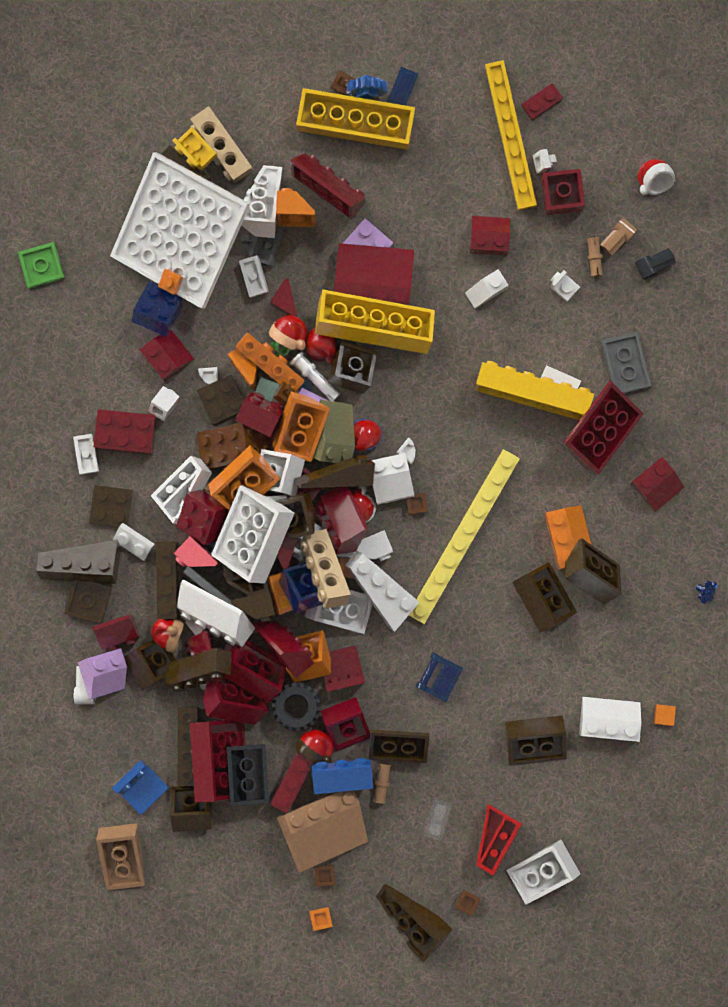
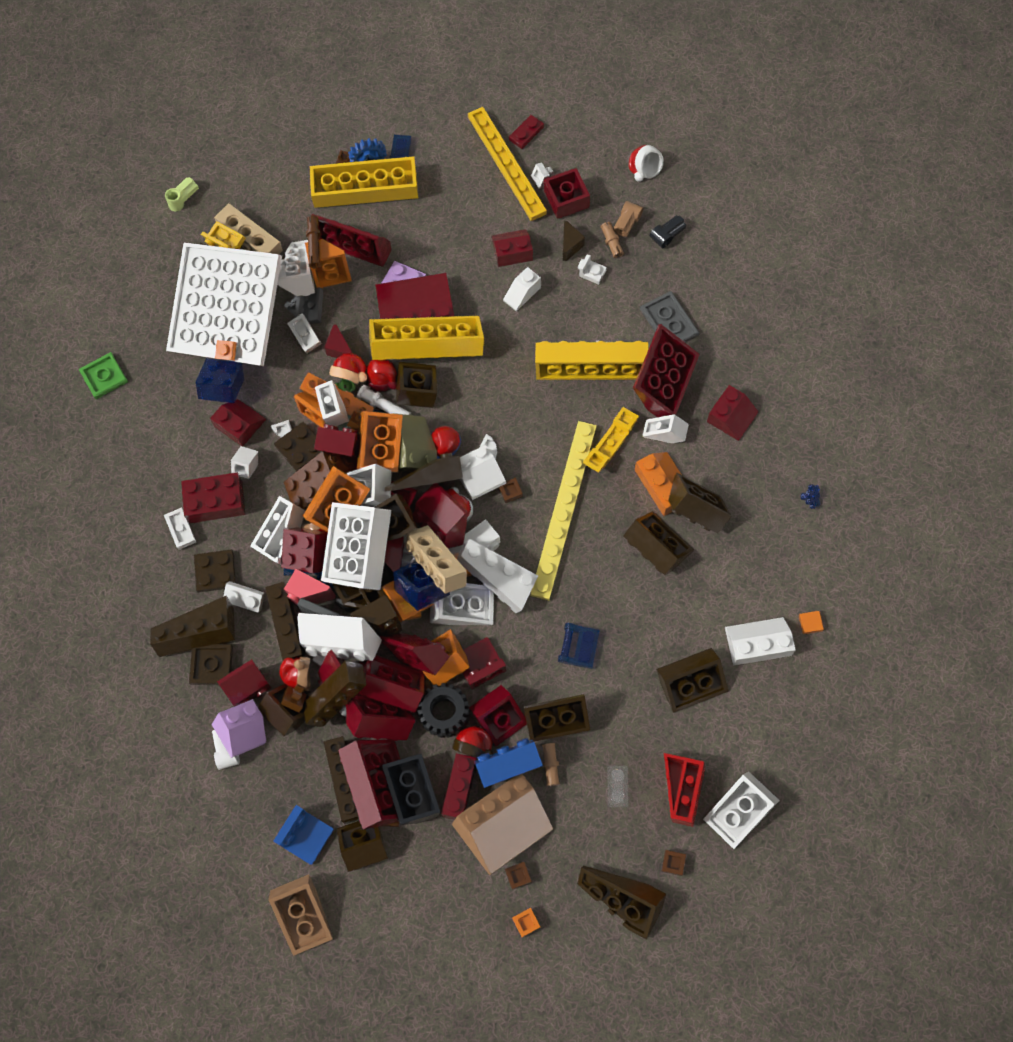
camera: 10 degrees left, 15 degrees down
none -> yellowish green piece [165,177,199,211]
none -> reddish brown tile [281,684,306,712]
none -> reddish brown pin [306,215,321,269]
none -> white slope [315,380,349,426]
none -> dark brown slope [563,221,585,261]
none -> yellow slope [583,407,639,473]
none -> white slope [643,414,689,443]

